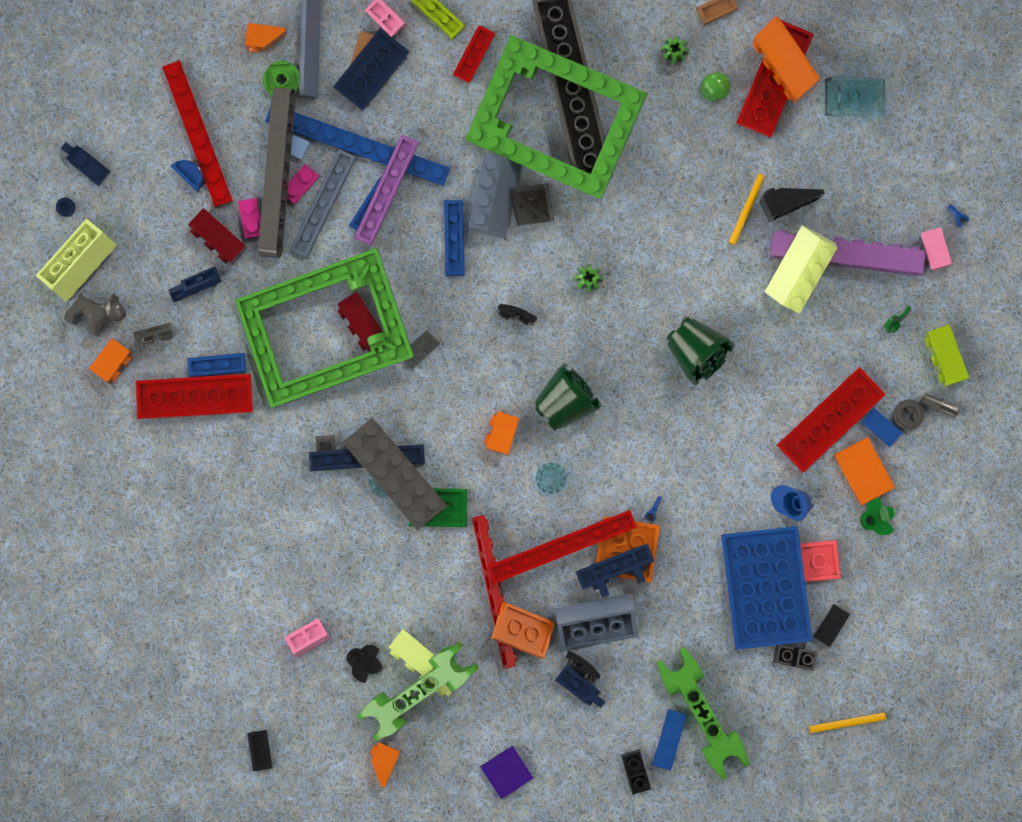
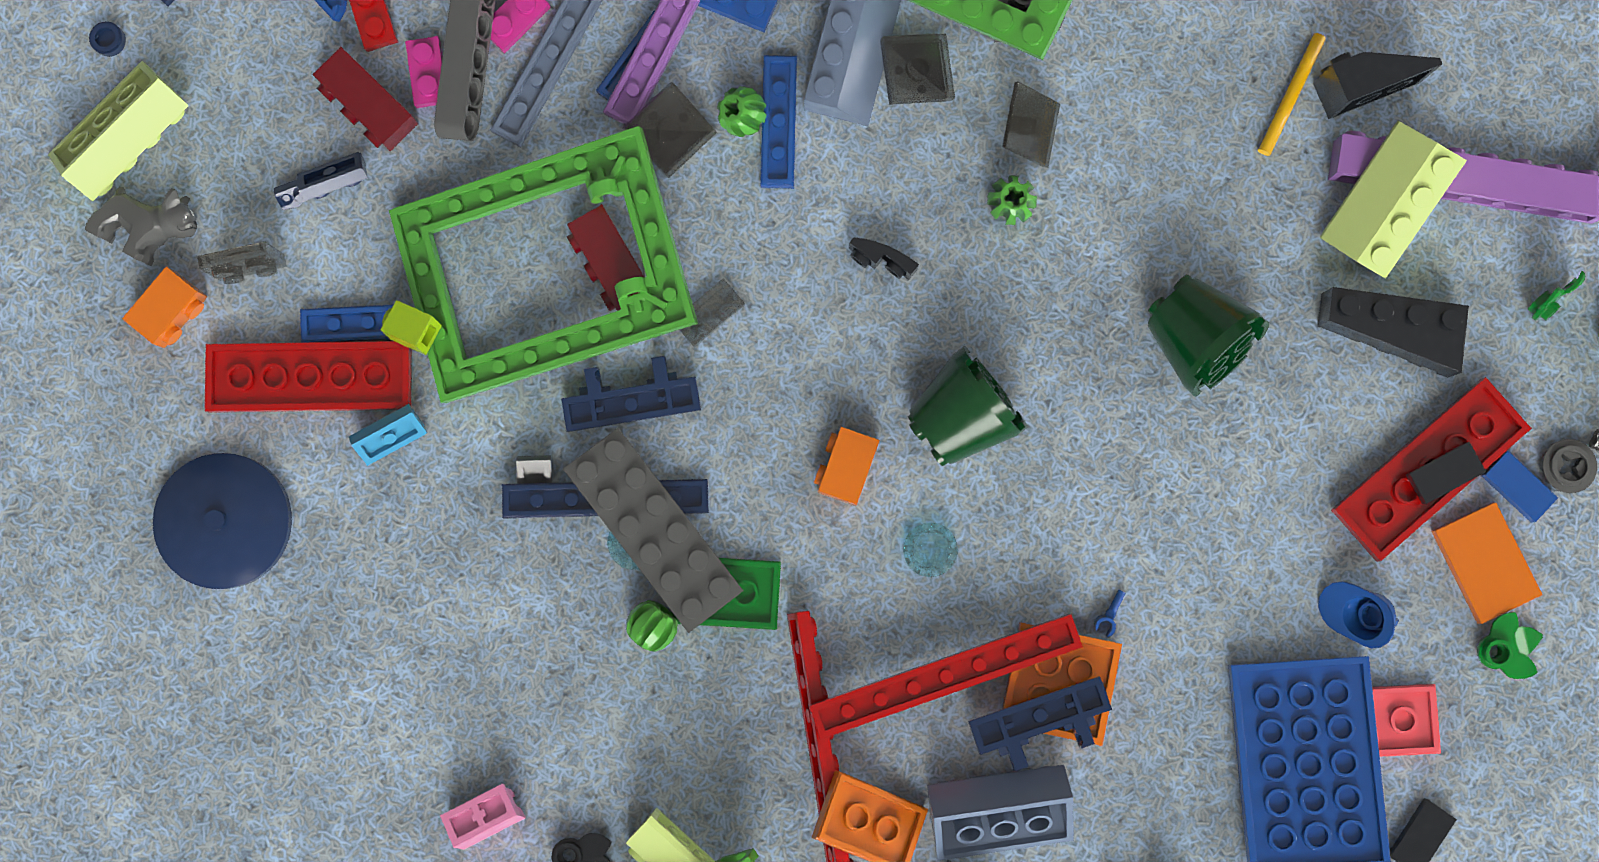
camera: 10 degrees right, 0 degrees up
none -> dark blue dish [153,453,292,589]
none -> dark azure plate [349,404,427,466]
none -> lime brick [381,300,442,355]
none -> dark blue hinge [561,356,701,432]
none -> clear smoke tile [622,82,717,178]
none -> bright green piece [626,600,678,652]
none -> bright green piece [717,86,767,137]
none -> clear smoke piece [1002,81,1060,168]
none -> black wedge [1318,287,1469,378]
none -> black tile [1406,442,1486,504]

